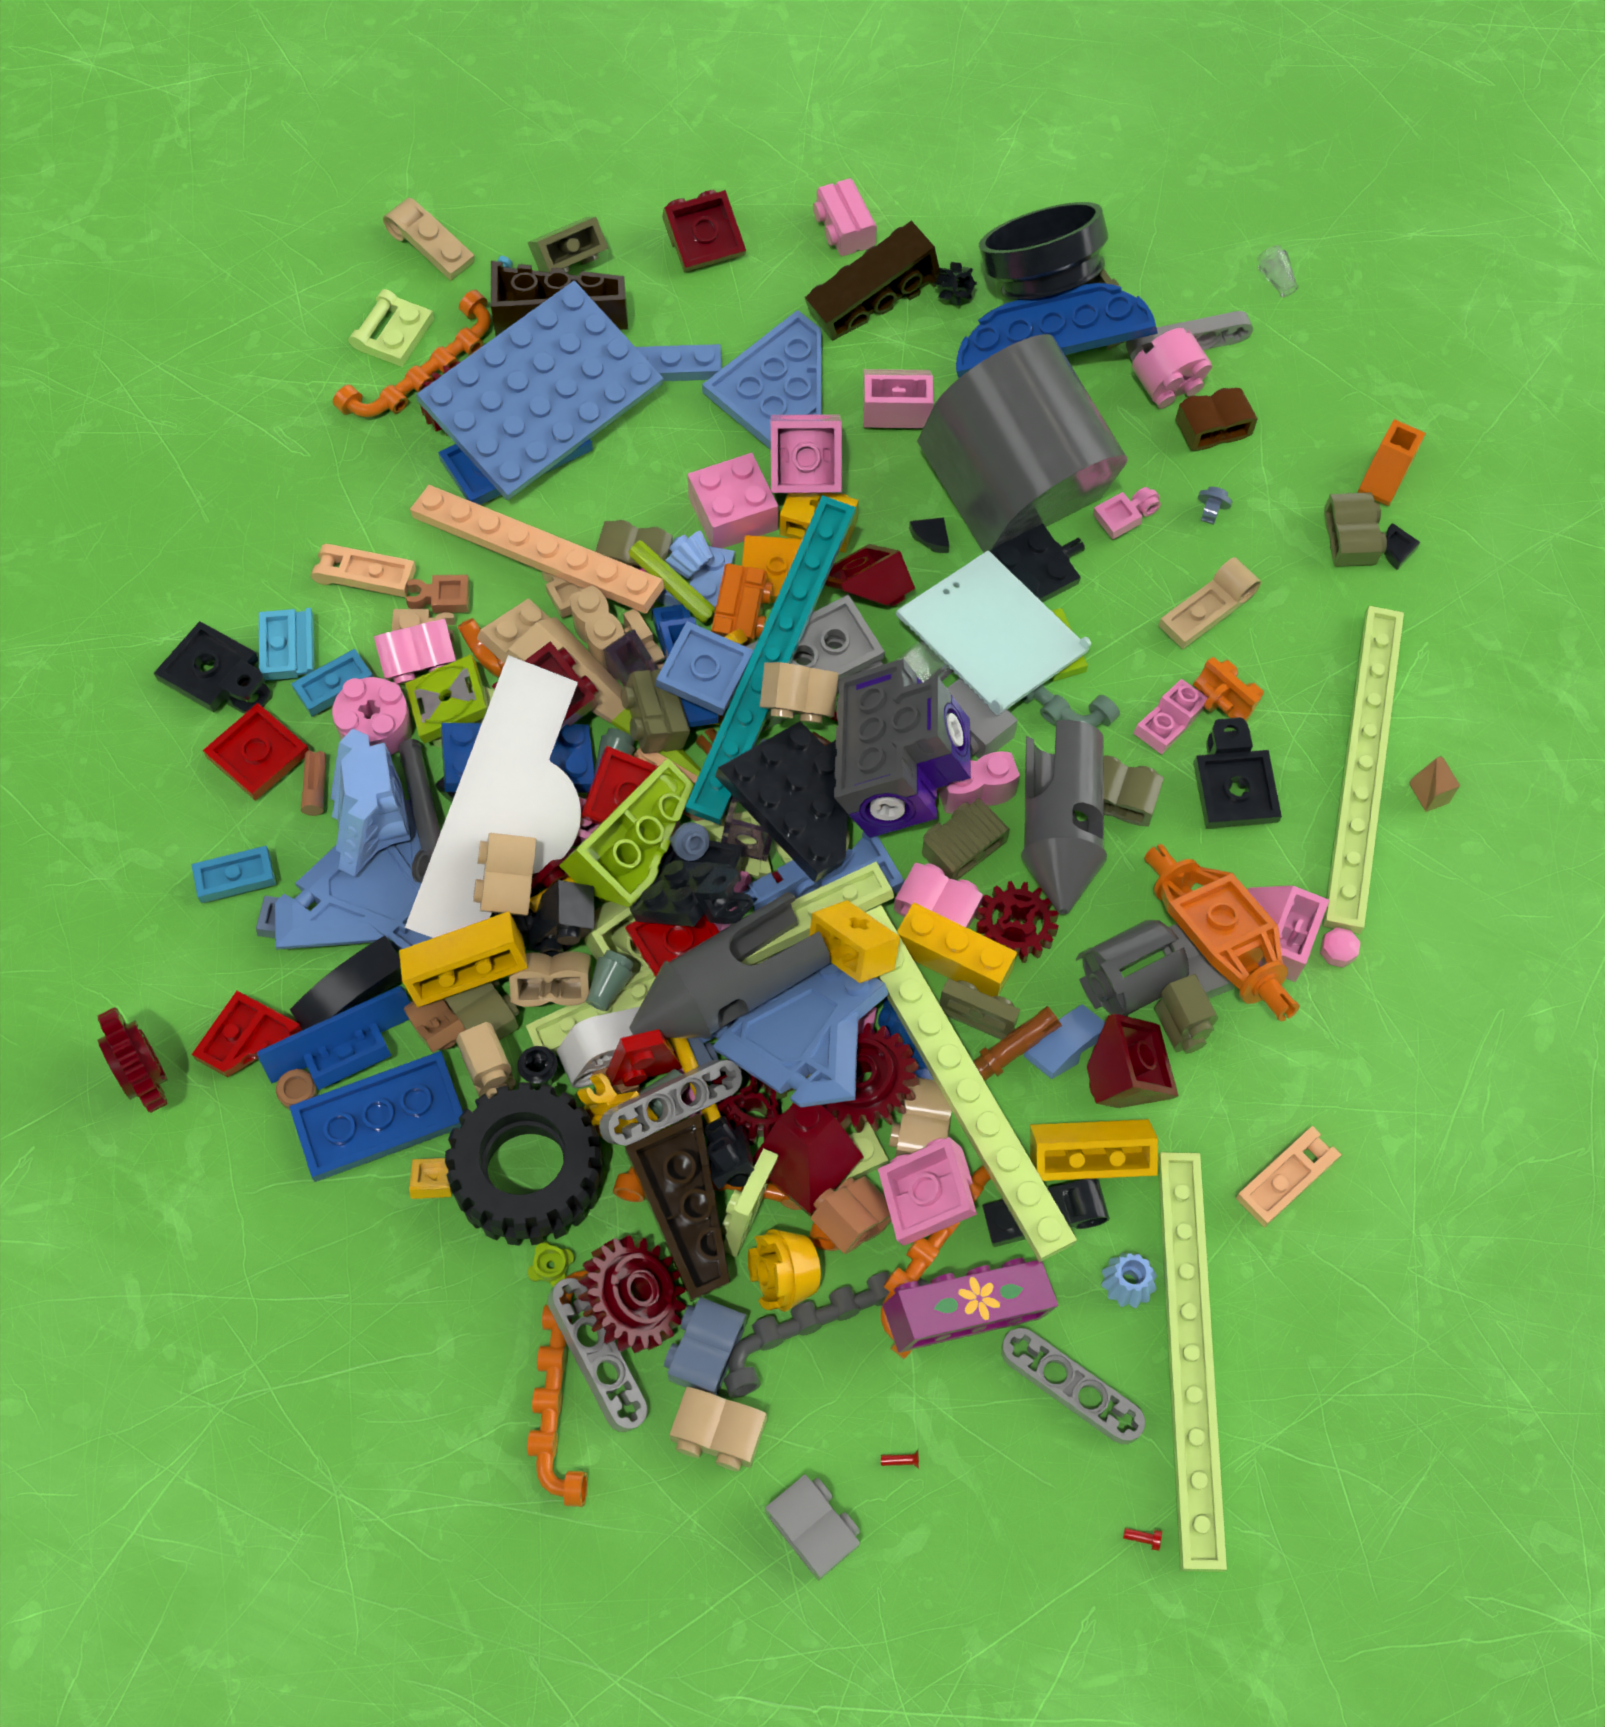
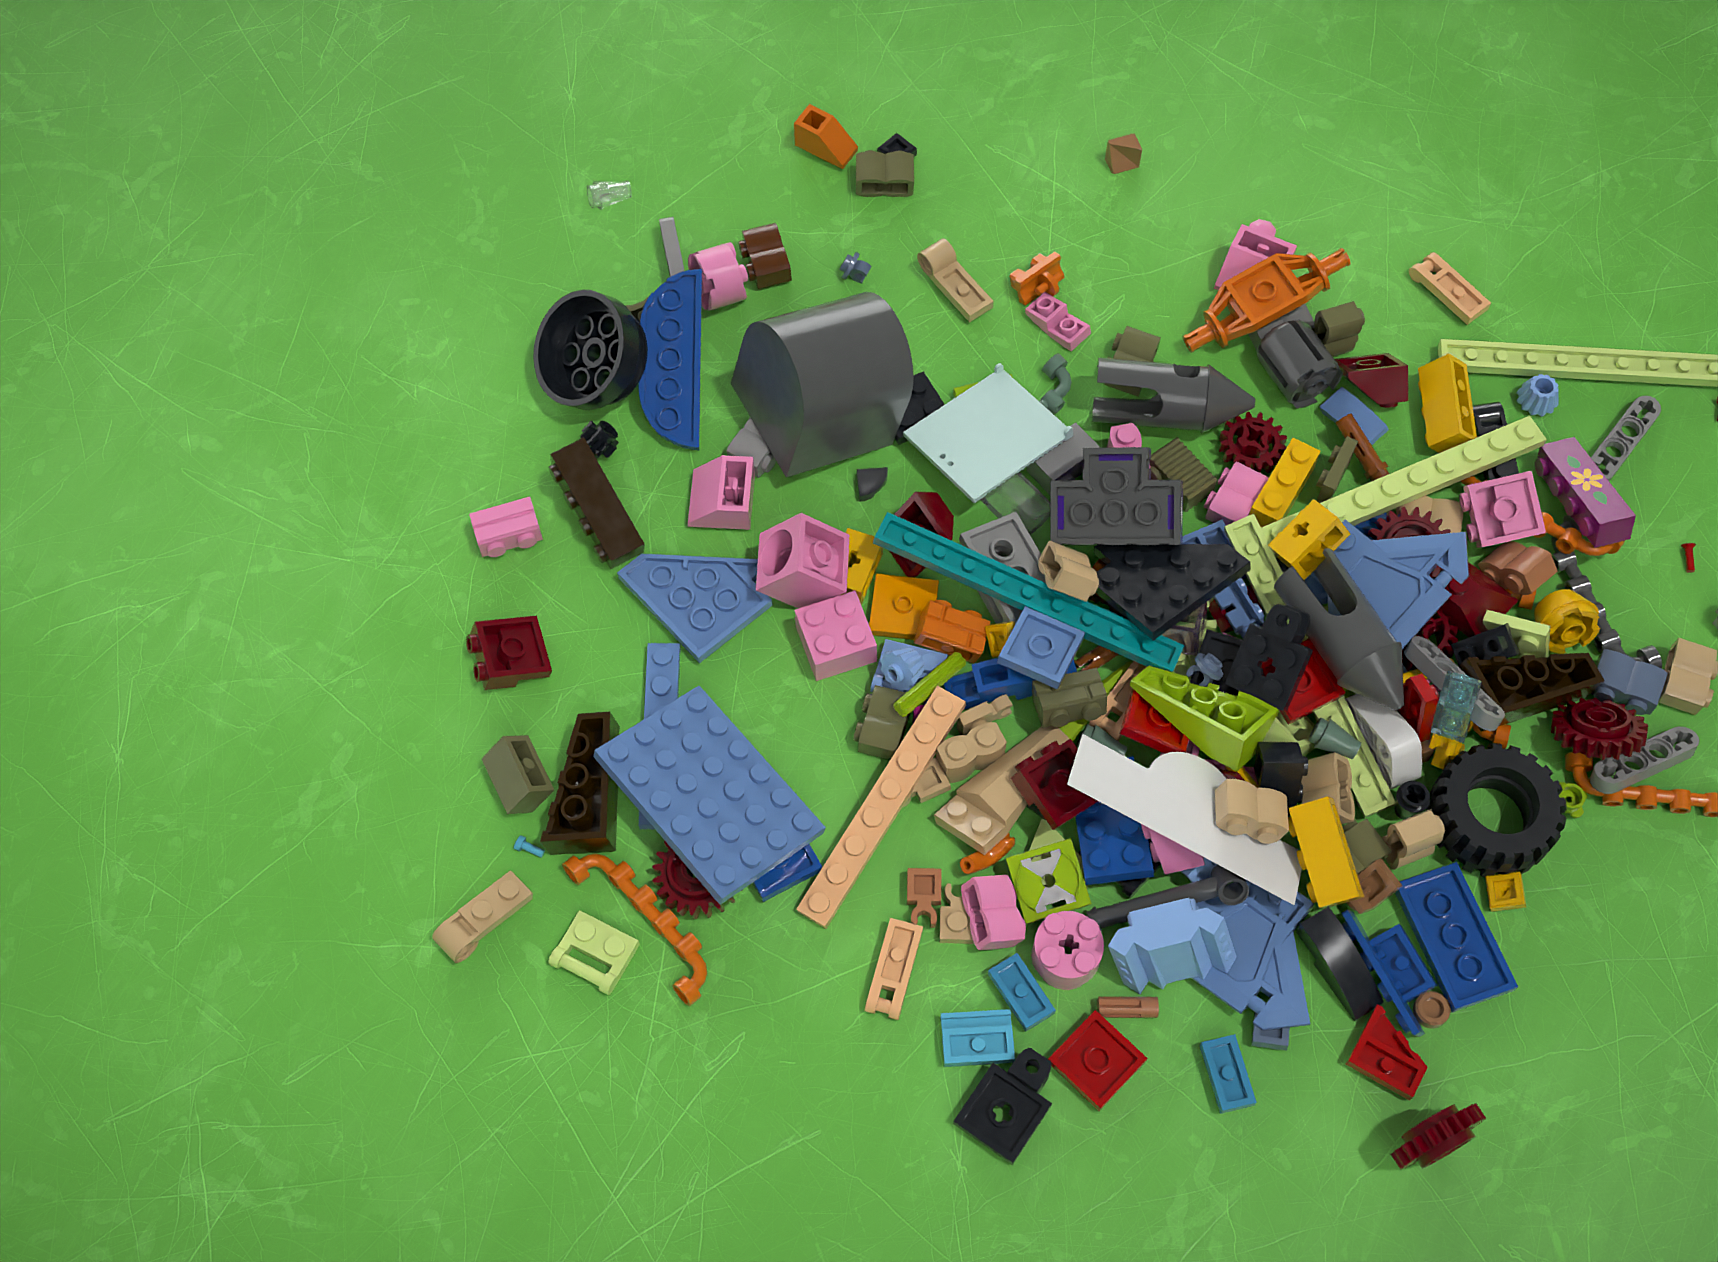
camera: 85 degrees left, 0 degrees up
slope [603,629,658,687] -> none
black plate [1194,717,1282,829] -> none
yellowish green plate [1323,606,1404,934] -> none
none -> clear light blue slope [1431,670,1482,743]

